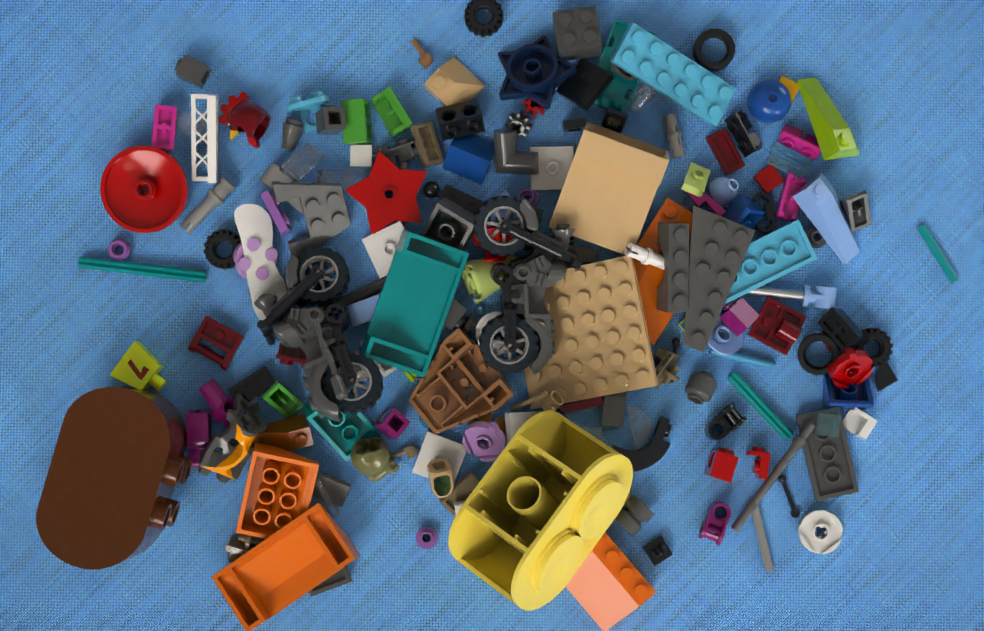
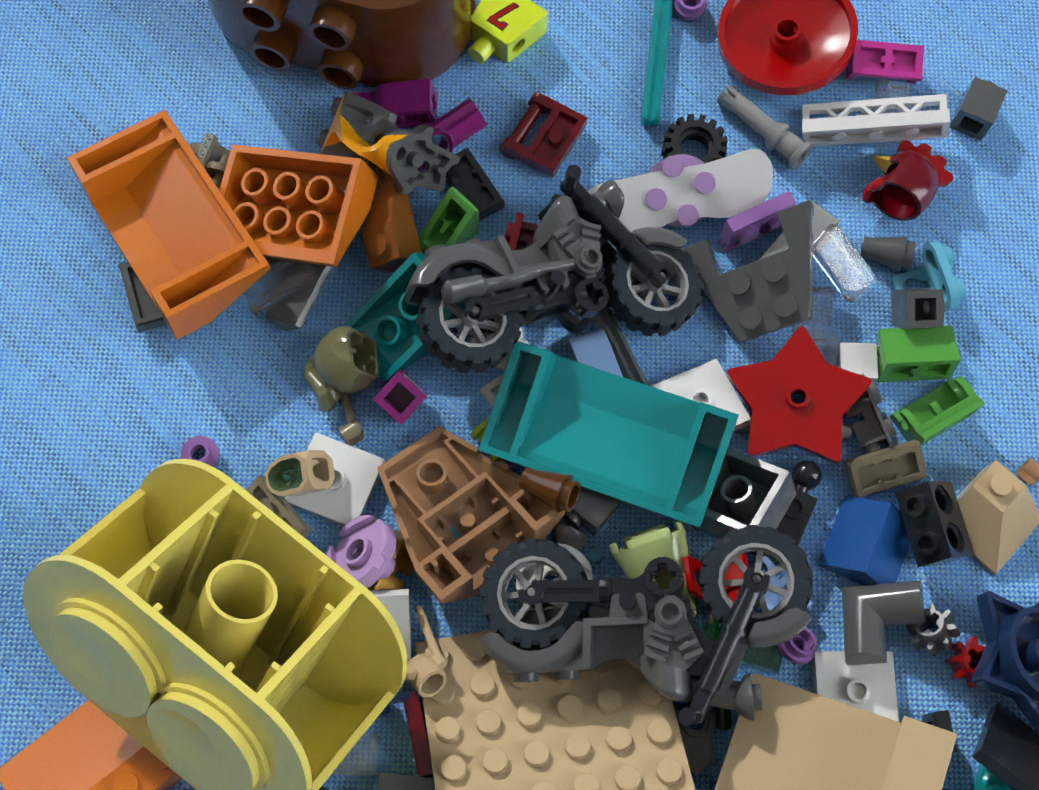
camera: 90 degrees right, 15 degrees down
none -> reddish brown cone [519,467,581,512]

